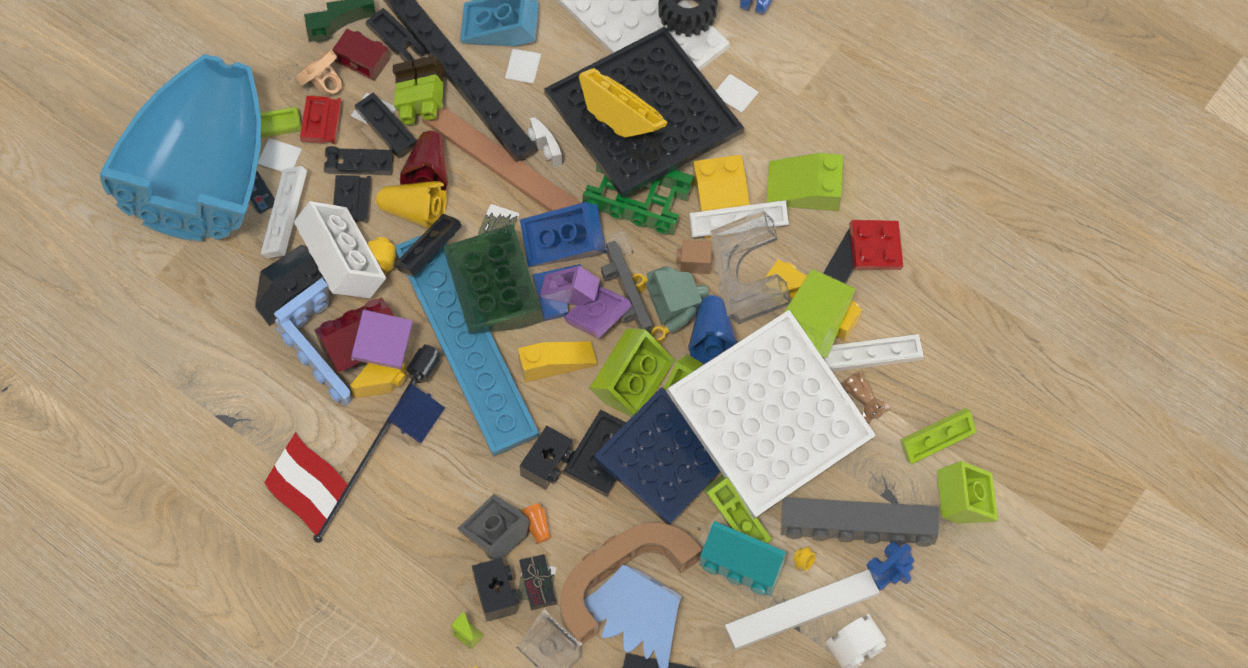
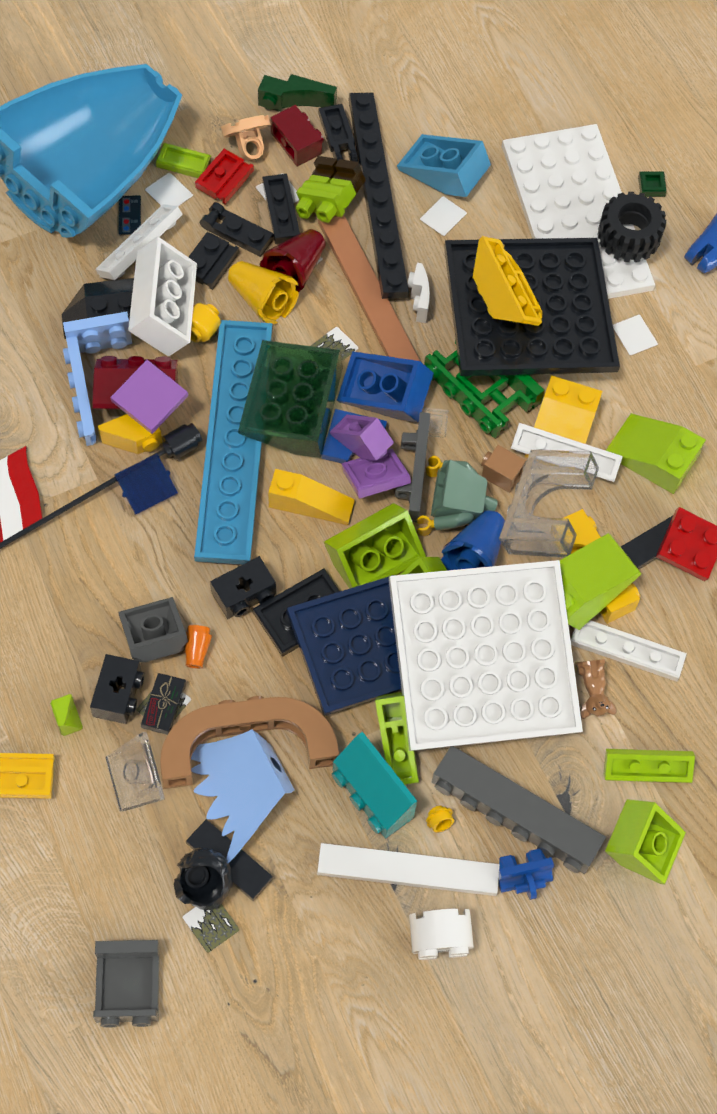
camera: 25 degrees right, 0 degrees up
black plate [394,214,462,277] -> none

